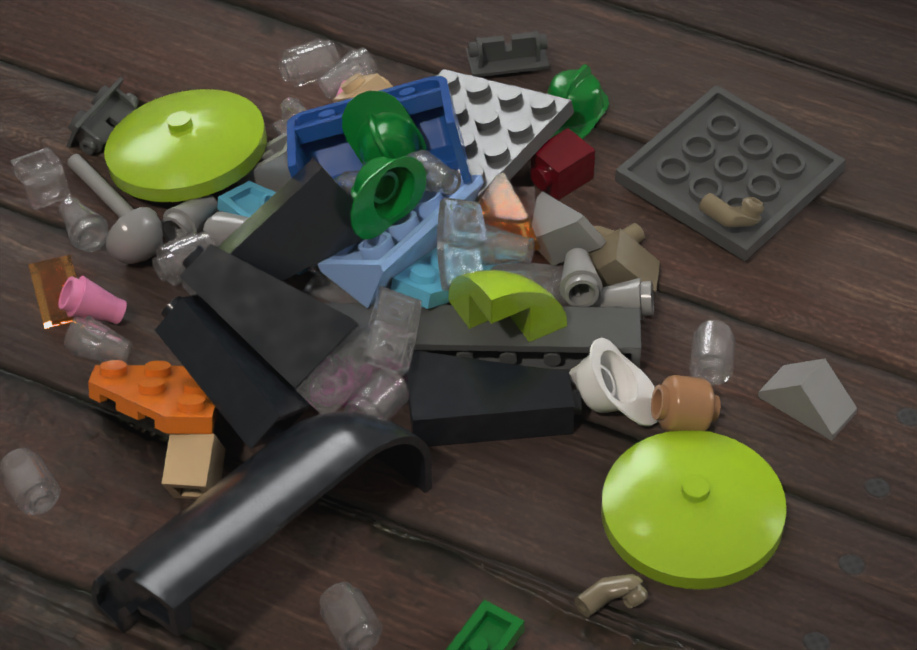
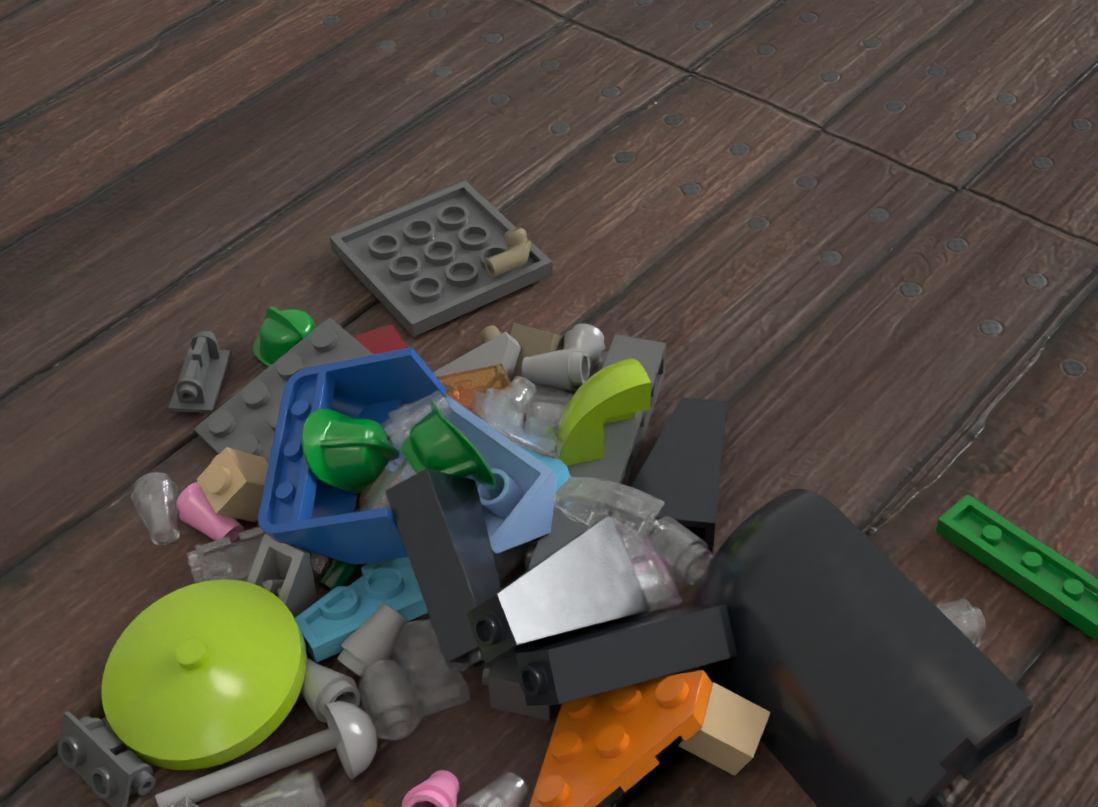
camera: 75 degrees left, 5 degrees down
clear brick [278,39,340,87] -> none
white piece [569,337,658,426] -> none
dark tan arm [574,574,648,617] -> none
lime dish [601,430,786,589] -> none
medium nougat head [651,375,721,432] -> none
clear brick [689,320,736,385] -> none
light grey slope [758,358,857,441] -> none

